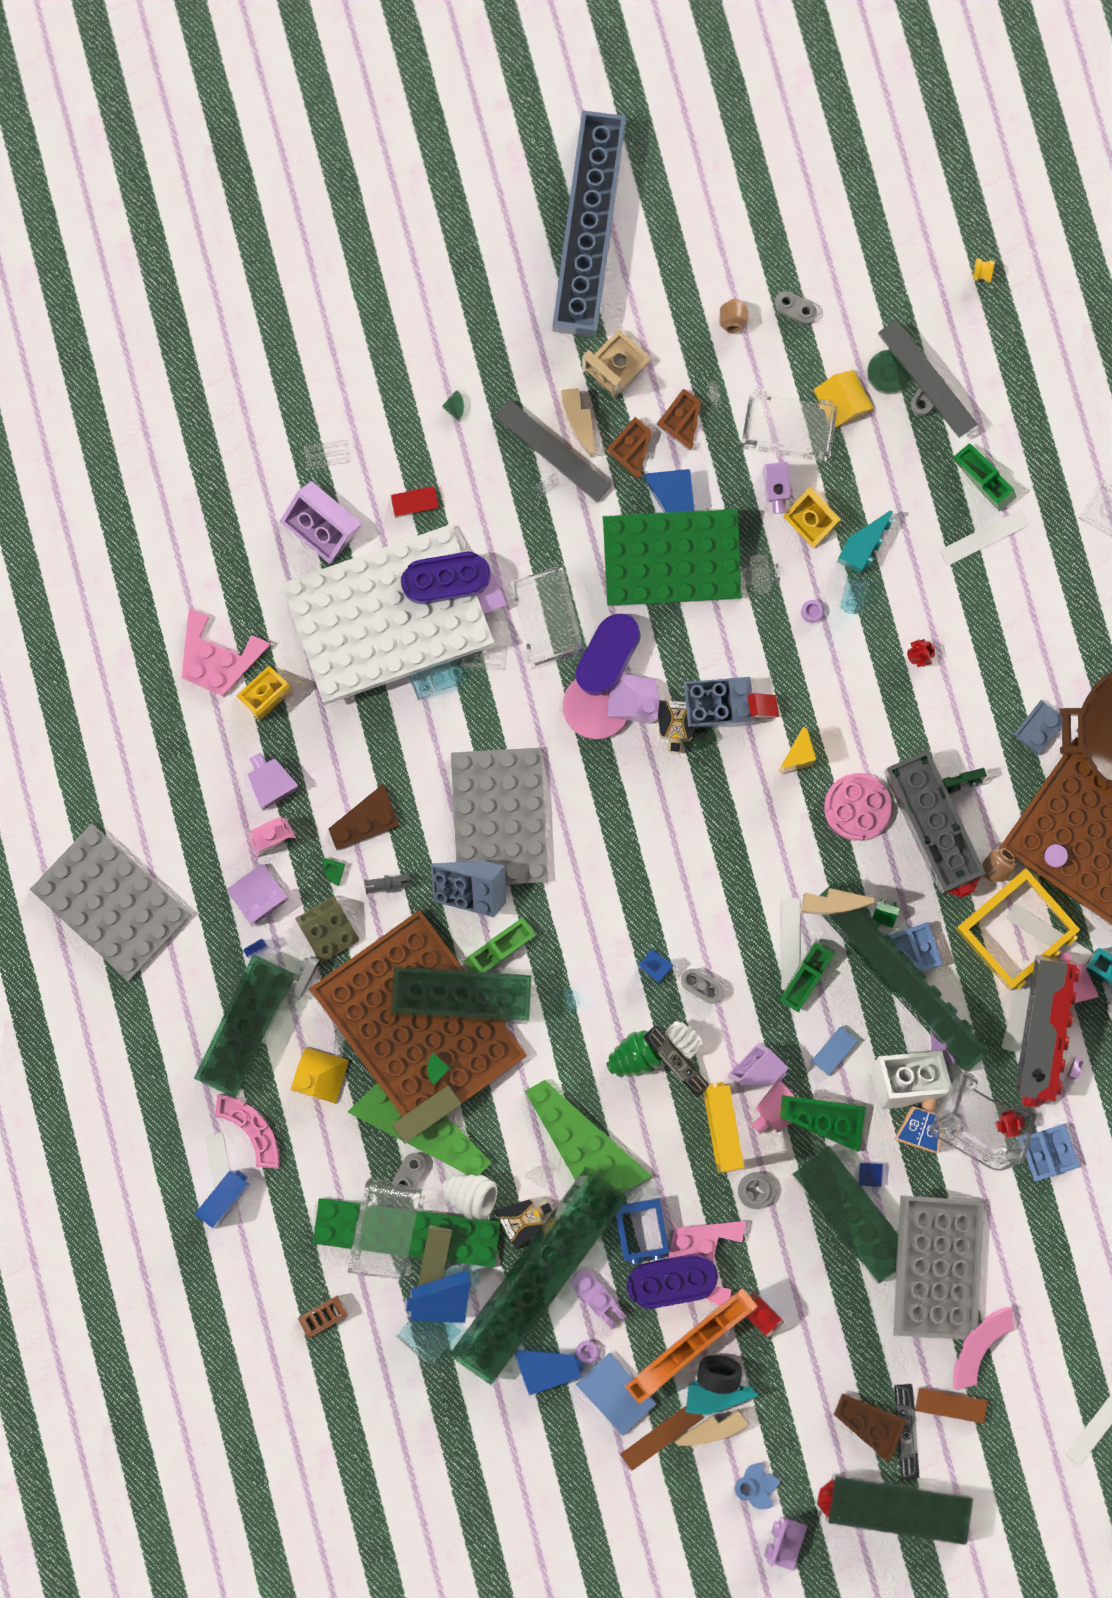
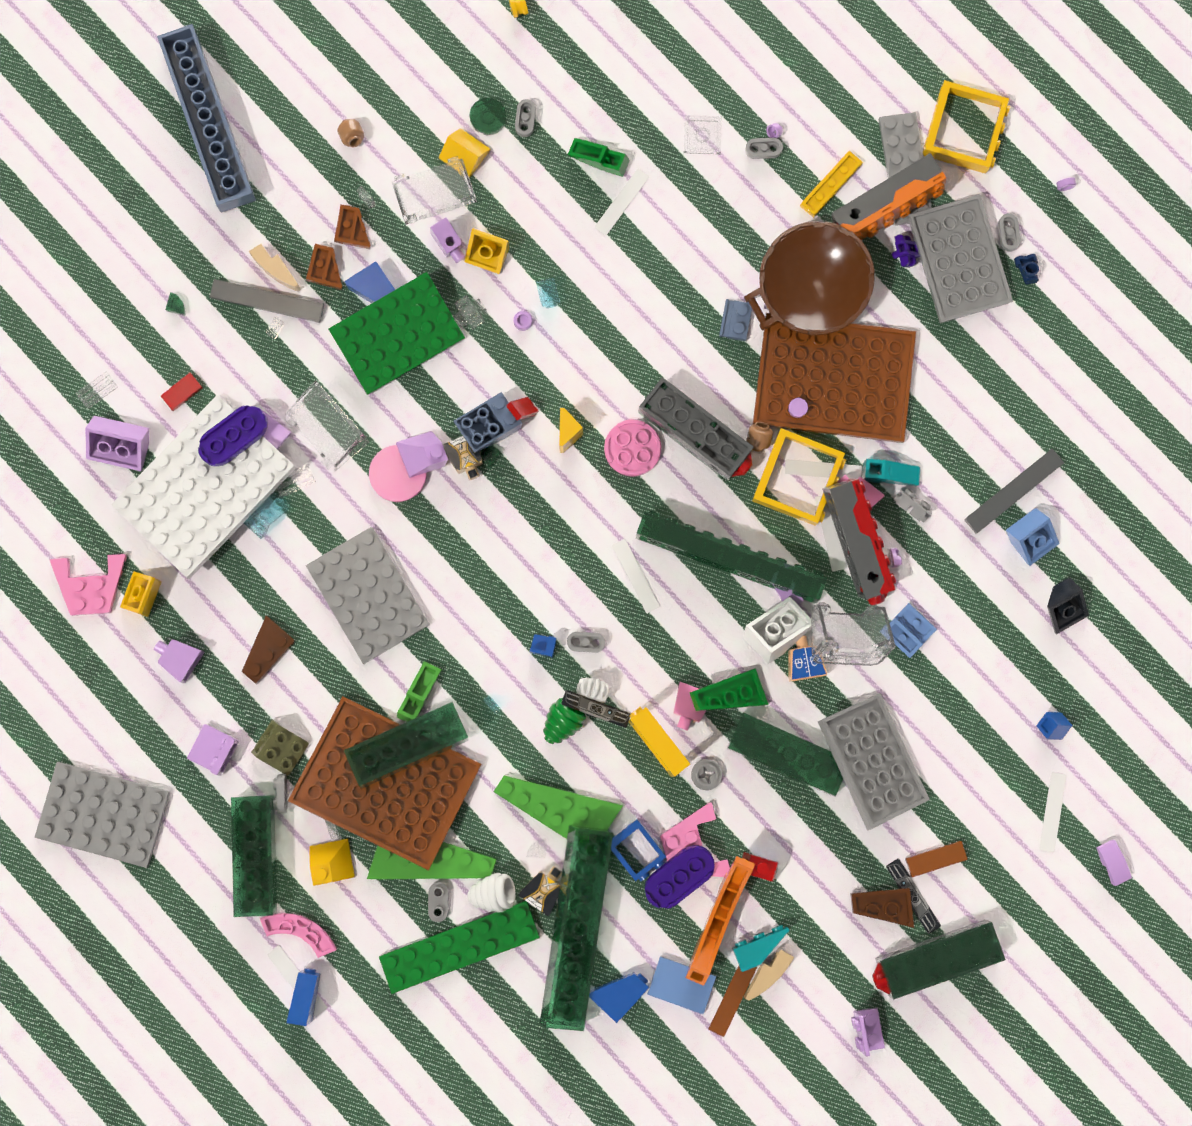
camera: 30 degrees left, 0 degrees up
clear blue tile [243,939,269,959] -> none
bright pink torso [248,817,296,857] -> none
dark orange slope [297,1295,349,1338] -> none
green tile [323,858,345,886] -> none
clear windscreen [348,1178,426,1280] -> none
dark grey pin [364,873,411,894] -> none
olive tile [392,1085,461,1144] -> none
clear light blue plate [396,1320,461,1367] -> none
blue slope [405,1271,470,1323] -> none
olive tile [418,1225,452,1286] -> none
green tile [427,1053,450,1085] -> none
sand blue slope [431,861,506,917] -> none
clear light blue bracket [444,1264,480,1293] -> none
lavender hinge [568,1267,627,1330] -> none
dark purple tile [575,614,641,696] -> none
lavender tile [576,1340,599,1364] -> none
tan bracket [582,329,651,399] -> none
black tyre [697,1355,742,1394] -> none
lavender slope [727,1043,788,1086] -> none
medium blue plate [734,1463,780,1509] -> none
light grey plate [774,291,817,325] -> none
green slope [779,939,835,1012] -> none
tan slope [800,888,874,915] -> none
medium blue tile [811,1026,858,1076] -> none
teal slope [837,510,894,574] -> none
clear blue tile [858,1163,883,1187] -> none
green tile [871,898,900,928] -> none
dark grey tile [878,319,978,439] -> none
medium blue wing [886,922,943,972] -> none
red gear [907,639,935,667] -> none
dark green wing [942,767,987,794] -> none
bright pink tile [953,1306,1013,1390] -> none
red gear [995,1110,1026,1138] -> none

